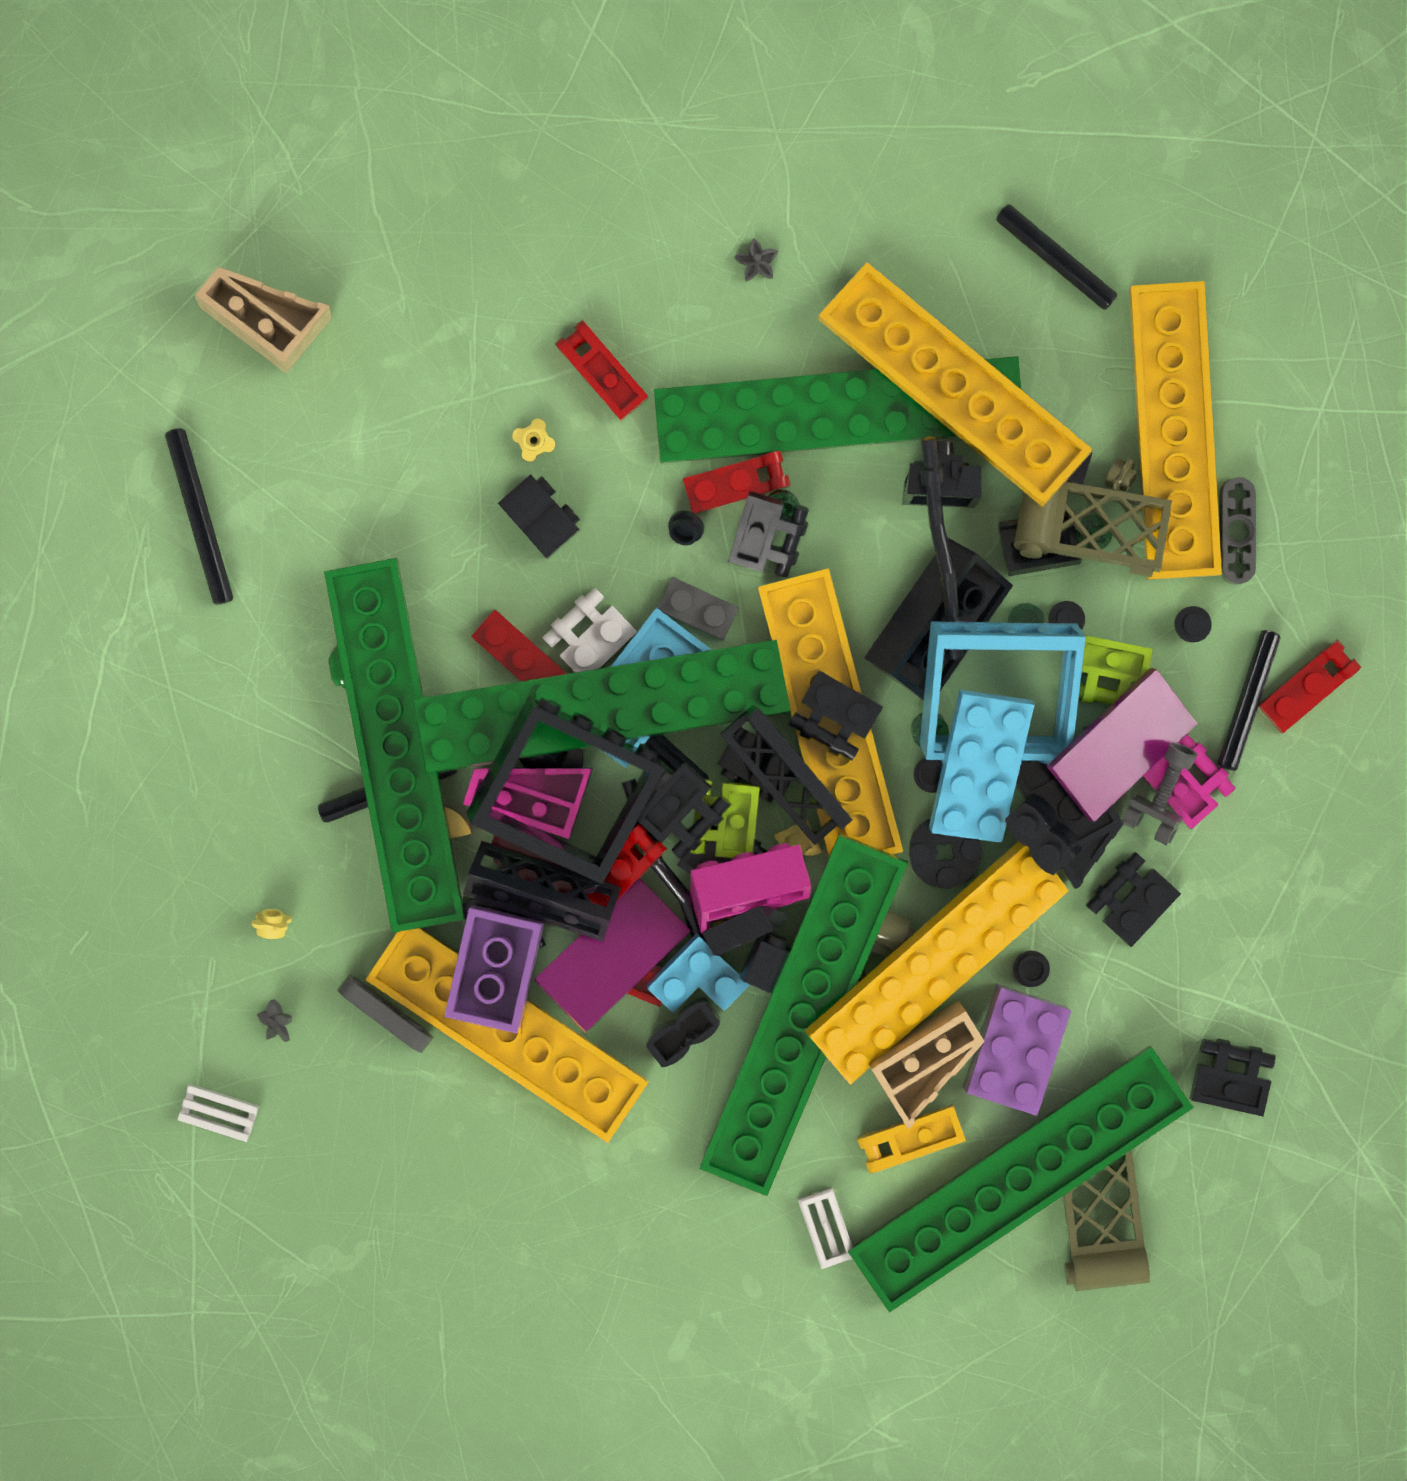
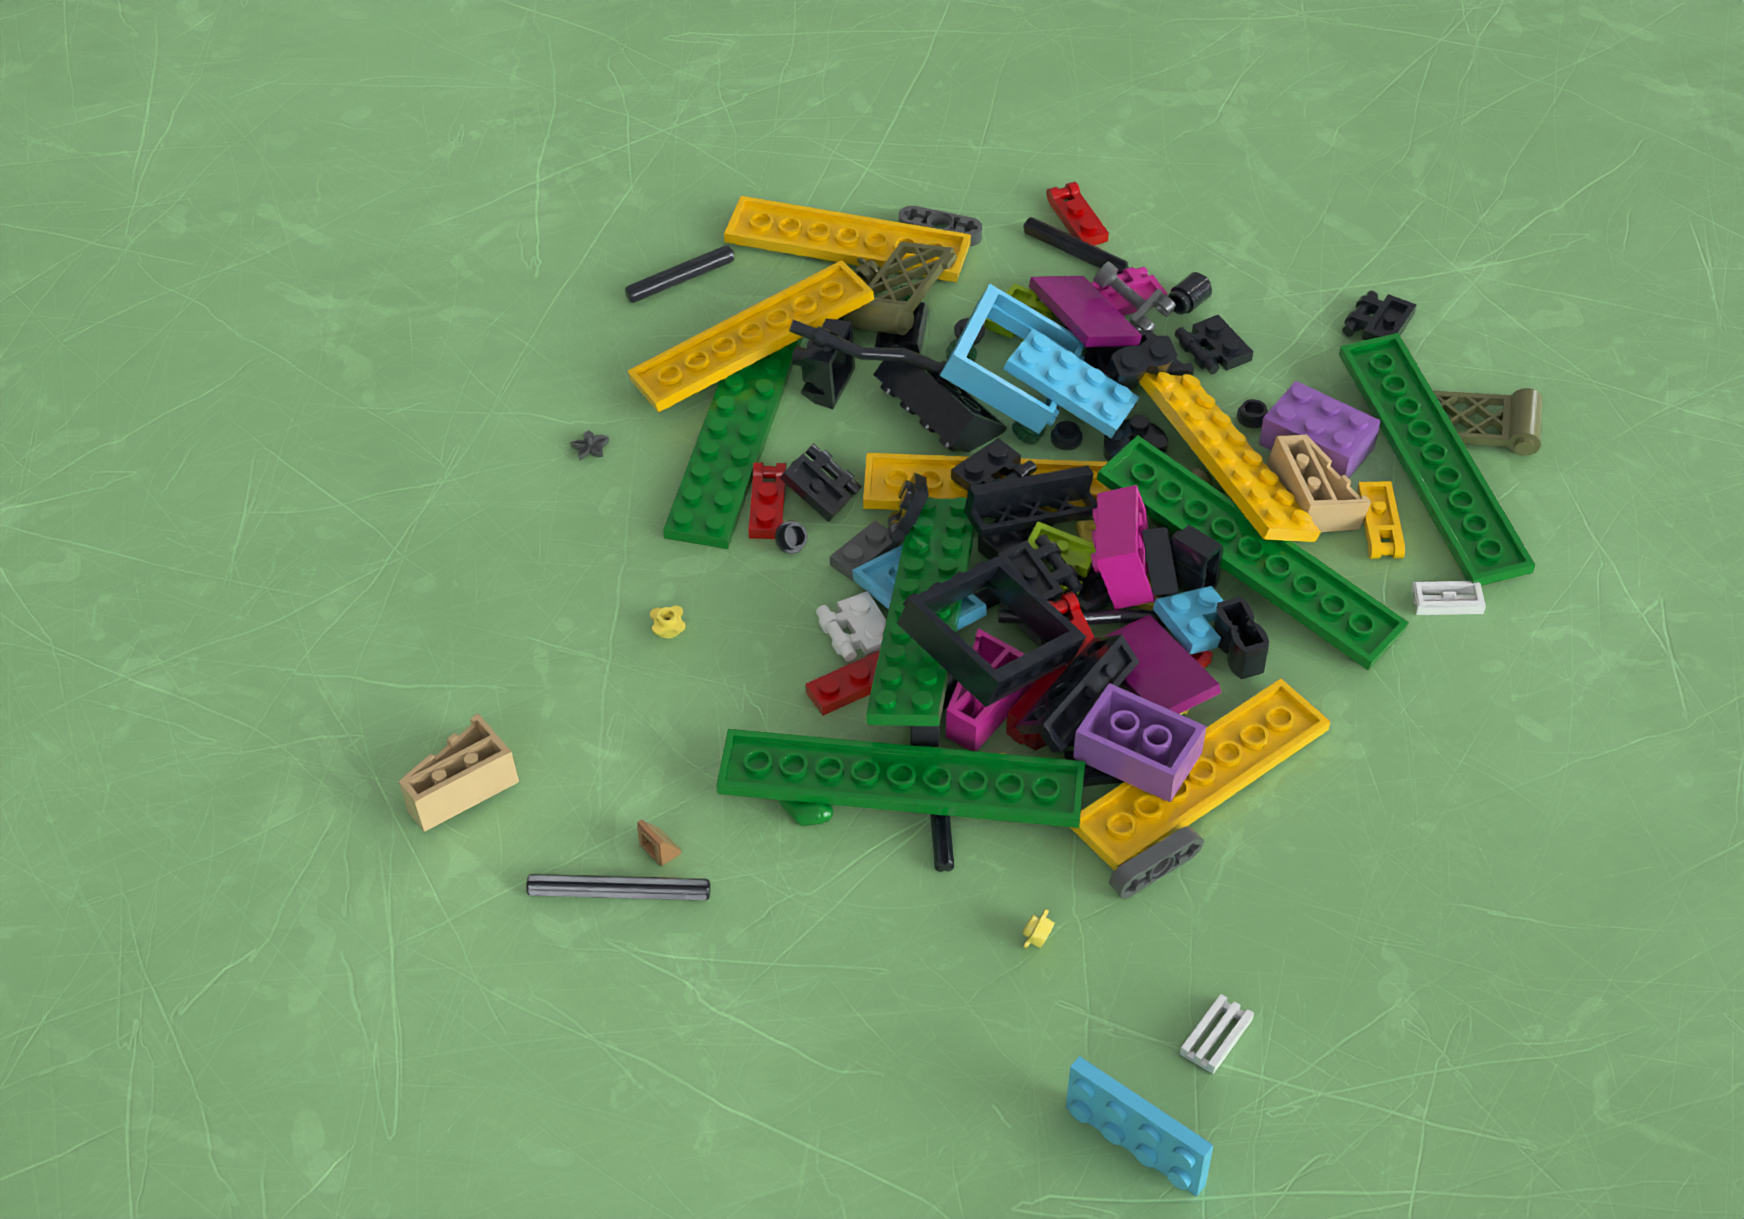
camera: 70 degrees left, 40 degrees down
dark grey plant [257,999,292,1042] -> none
black brick [498,474,580,559] -> none
red plate [555,320,649,421] -> none
black plate [1174,606,1212,643] -> none
none -> medium nougat slope [637,819,682,866]
none -> black plate [887,472,929,542]
none -> medium azure plate [1066,1056,1214,1197]
none -> black brick [1168,272,1212,315]

